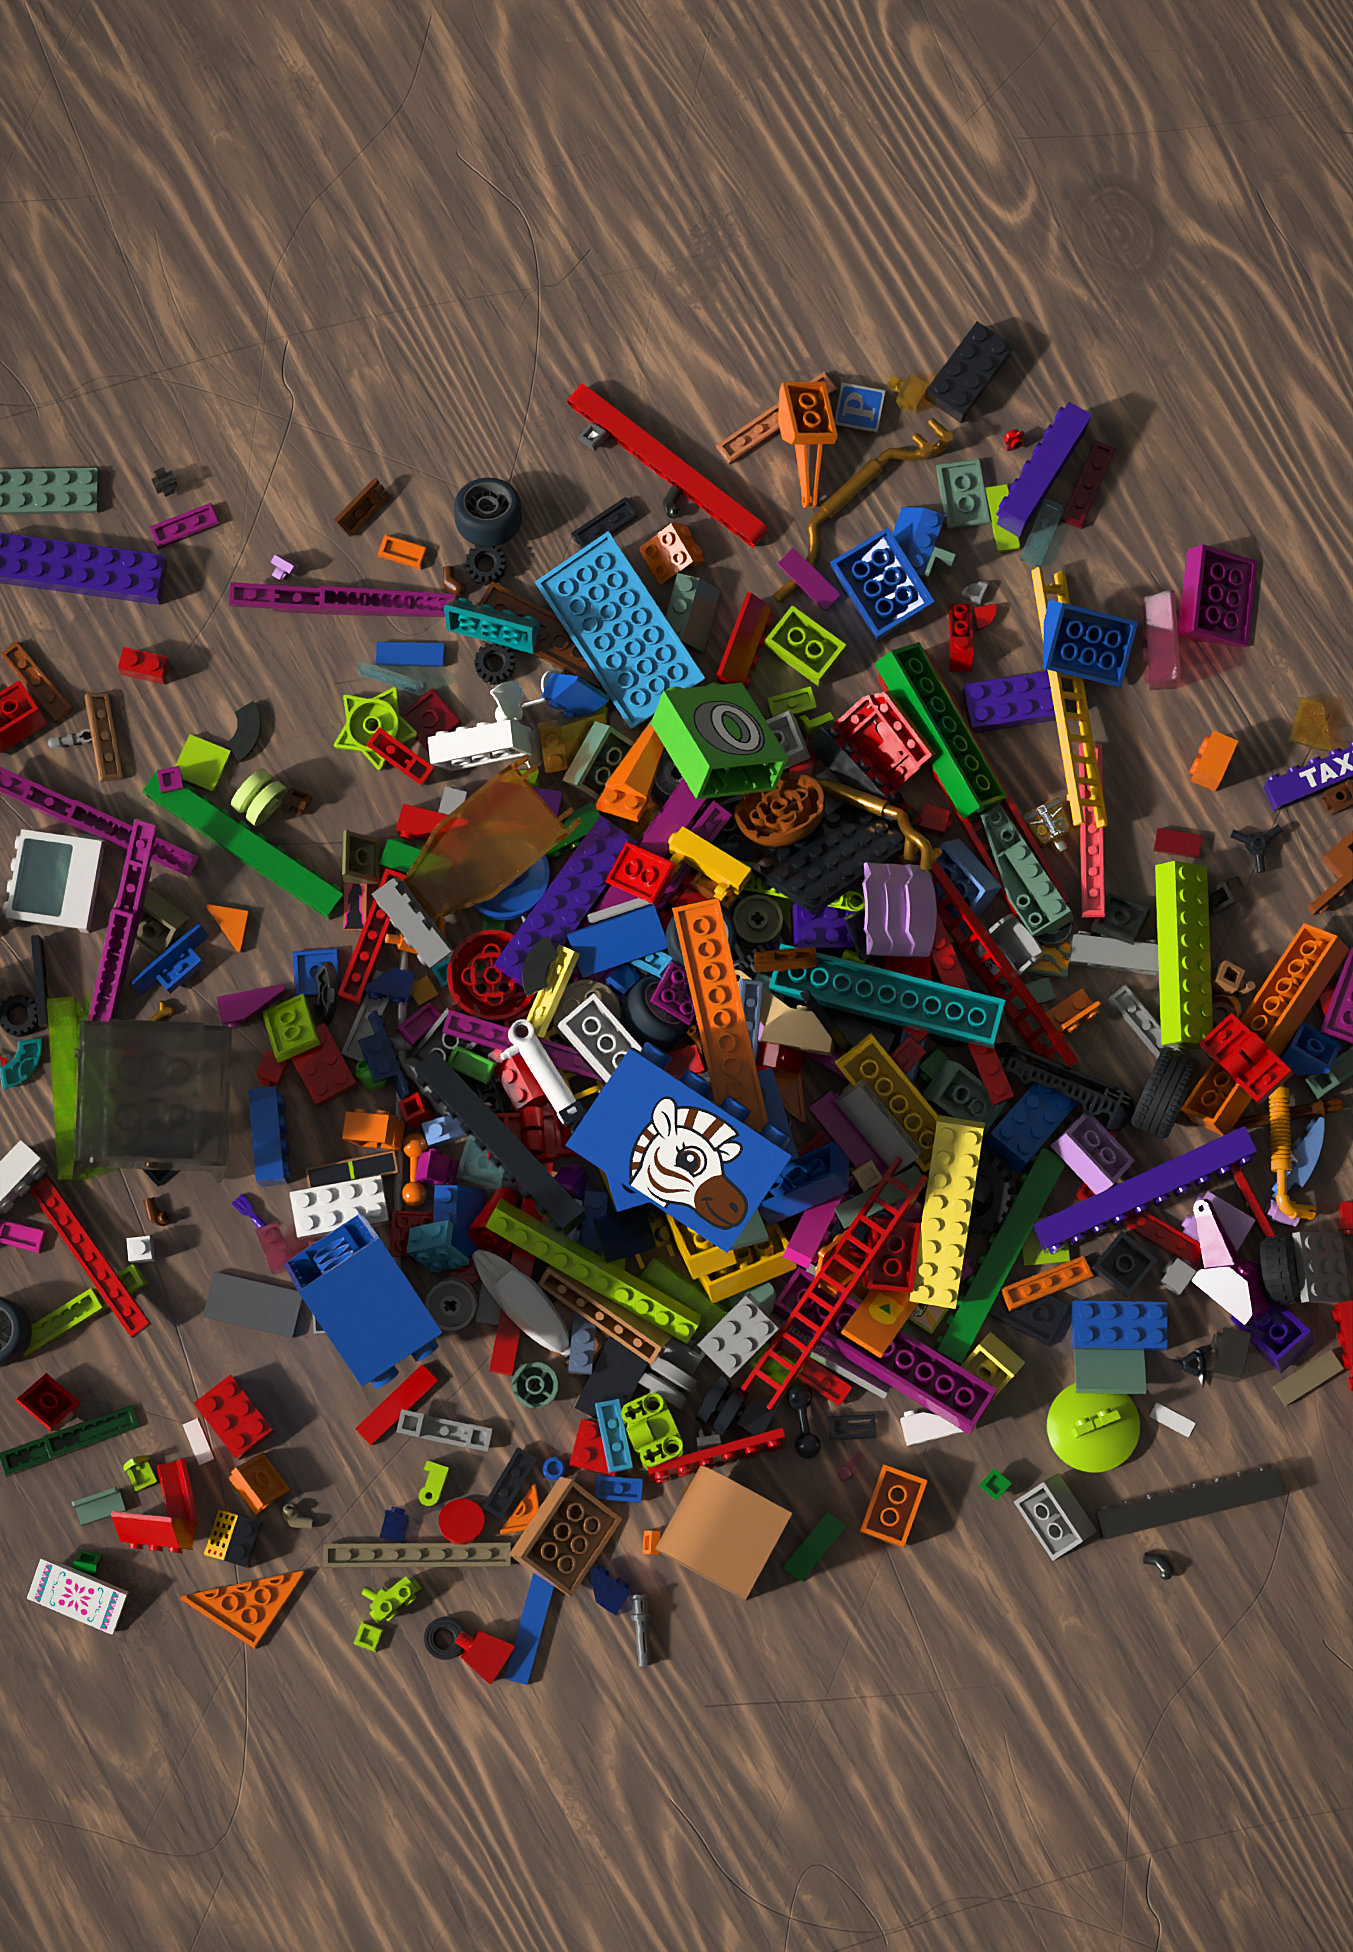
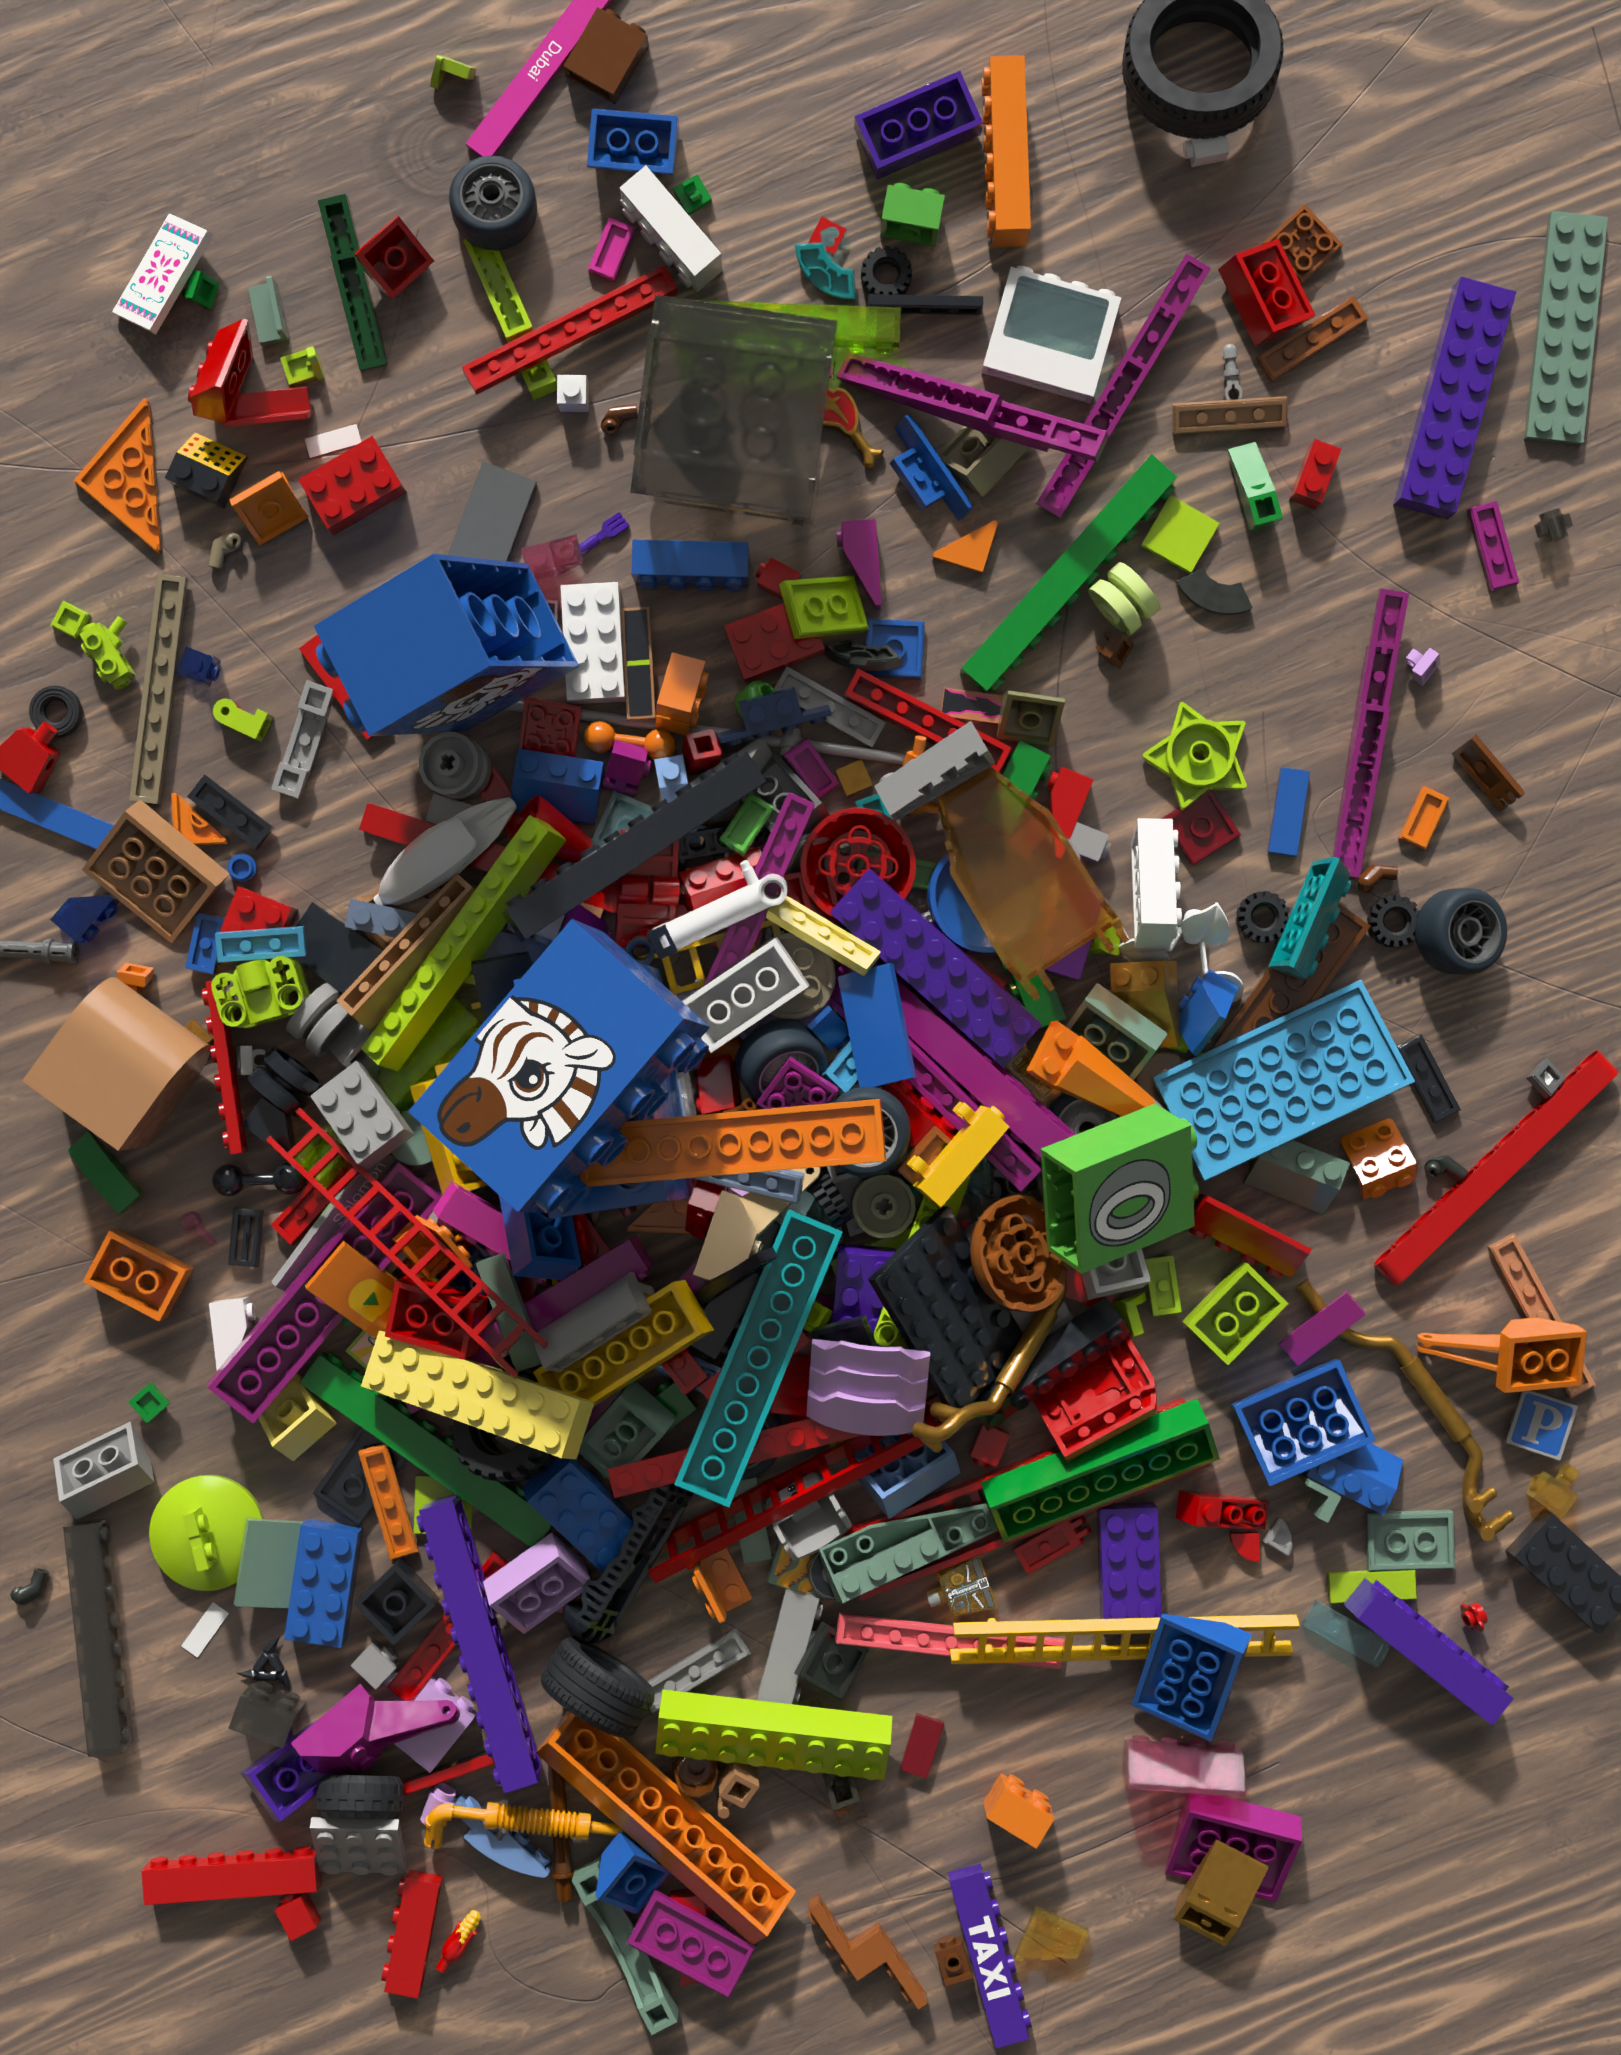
camera: 100 degrees right, 10 degrees up
magenta tile [157,766,184,794] -> none
clear light blue tile [356,660,424,695] -> none
clear blue slope [364,968,416,1005] -> none
red slope [366,727,435,786] -> none
medium azure bracket [407,1220,469,1273] -> none
red tile [438,1499,485,1545] -> none
sand green cylinder [512,1362,558,1409] -> none
pearl dark grey tile [522,936,558,997] -> none
light grey tile [588,898,651,925] -> none
tile [605,841,678,906] -> none
reddish brown hinge [754,946,817,972] -> none
tan tile [851,1160,883,1192] -> none
dark red tile [1061,440,1116,529] -> none
red plate [1198,1013,1294,1105] -> none
black piece [1230,824,1283,873] -> none
dark tan tile [1272,1350,1344,1406] -> none
none -> red hinge [1013,1515,1092,1575]
none -> pearl gold slope [1174,1839,1268,1947]
none -> slope [1227,442,1283,532]

